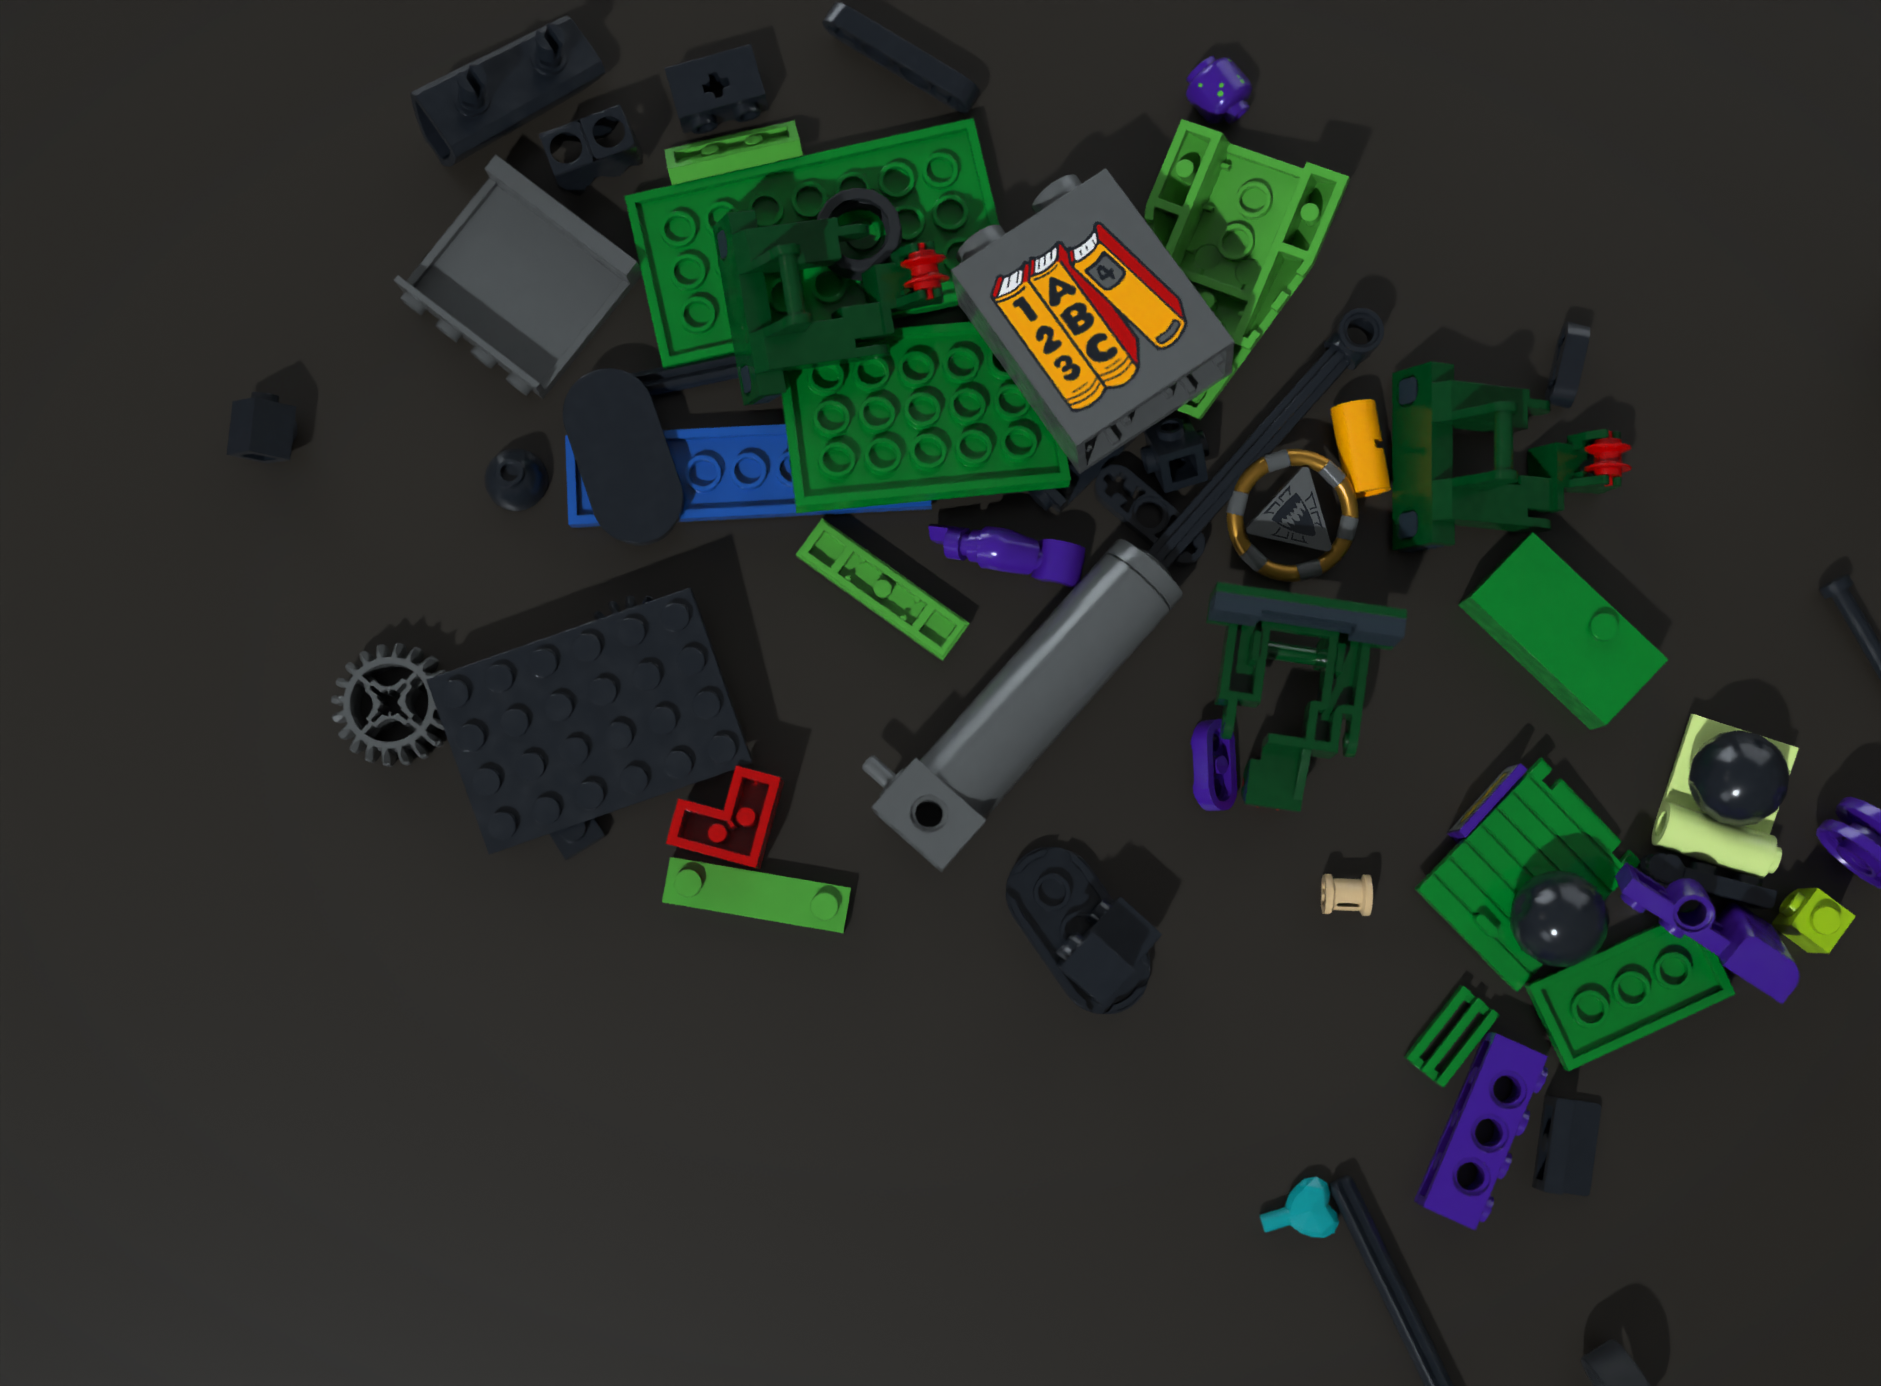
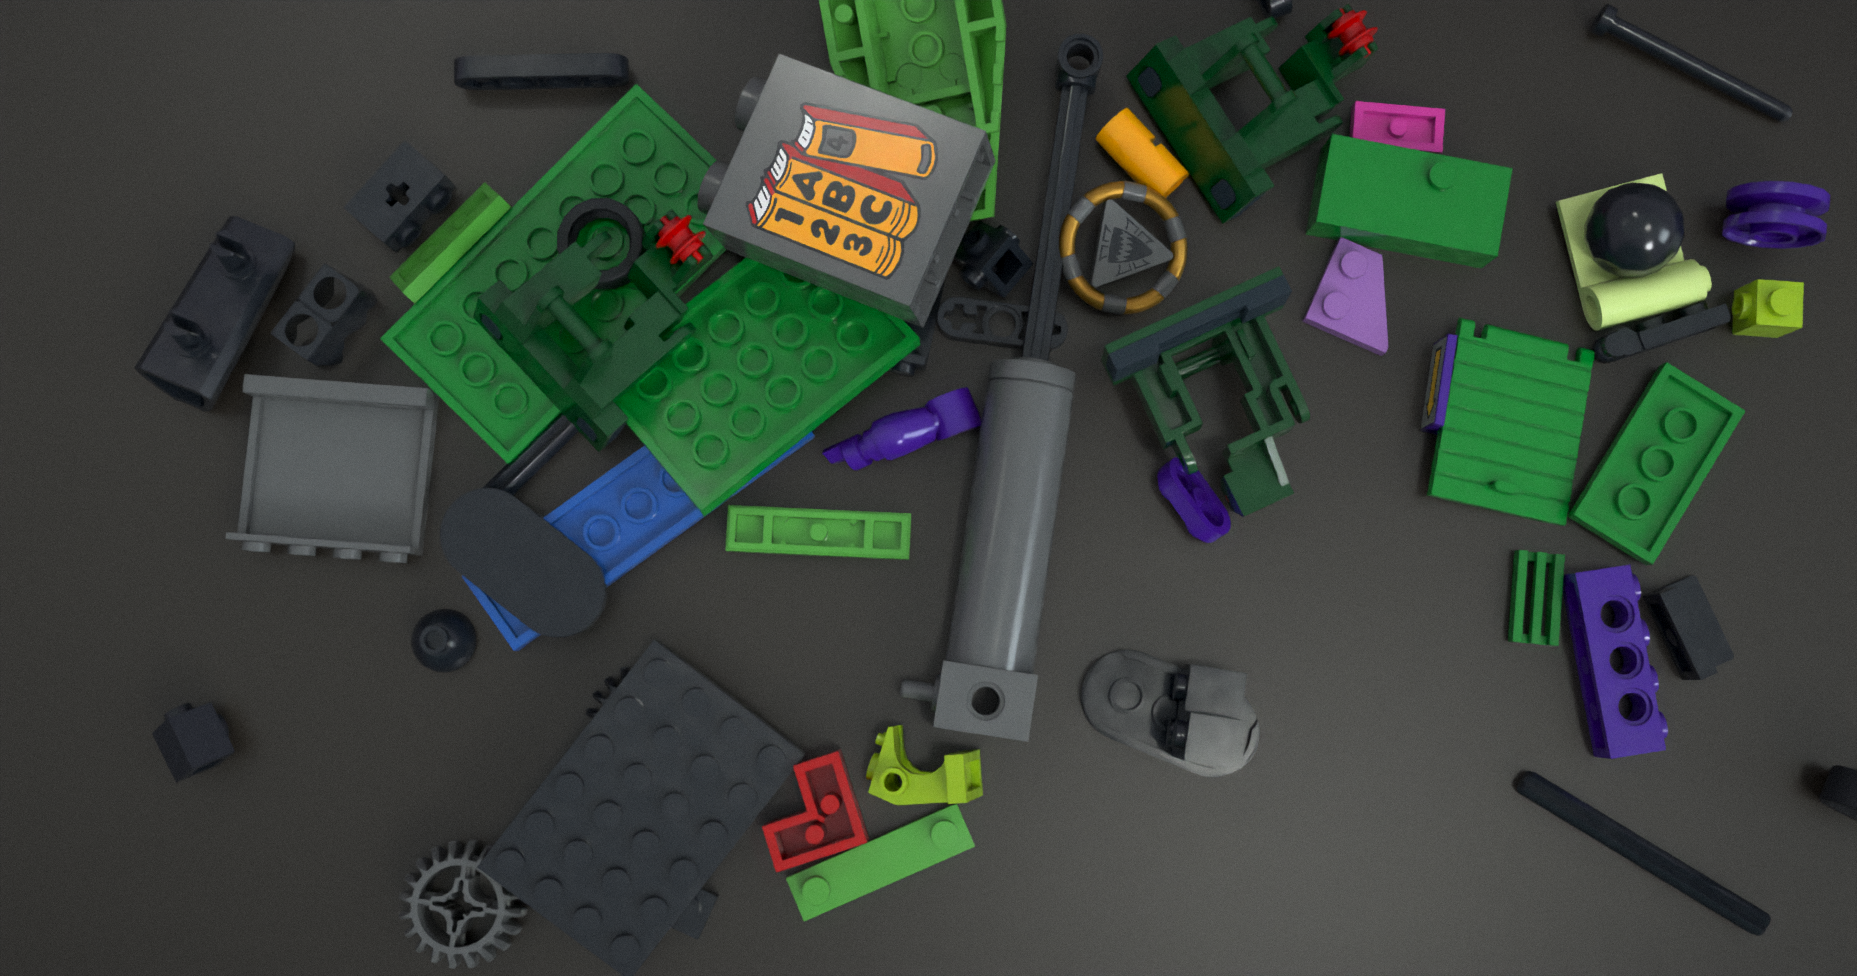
camera: 30 degrees left, 0 degrees up
teal rock [1259,1177,1339,1238] -> none
tan bush [1321,874,1373,916] -> none
black piece [1510,871,1610,967] -> none
dark purple plate [1615,862,1799,1004] -> none
none -> lime tile [866,725,983,805]
none -> medium lavender wing [1302,237,1389,356]
none -> dark pink plate [1349,101,1445,154]

